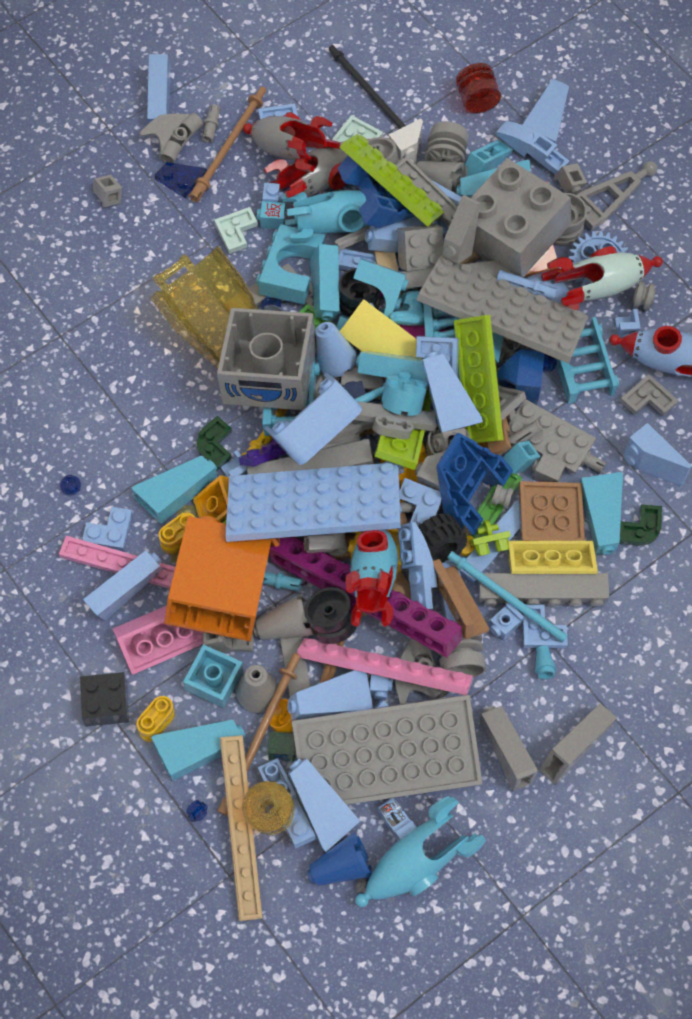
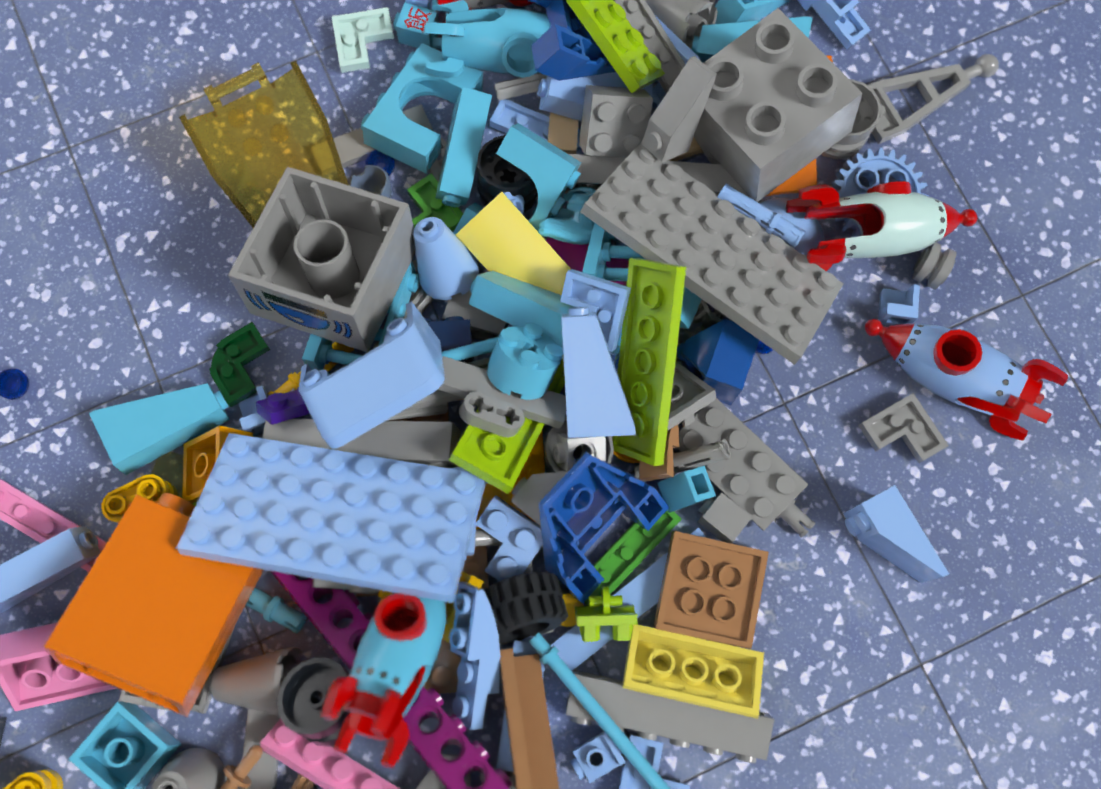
camera: 10 degrees right, 10 degrees up
light blue plate [82,507,133,551] -> none
light grey wheel [492,484,514,509] -> none
light grey brick [554,163,587,195] -> none
medium azure fence [554,317,619,404] -> none
medium azure slope [580,472,623,555] -> none
dark green plate [619,504,662,546] -> none

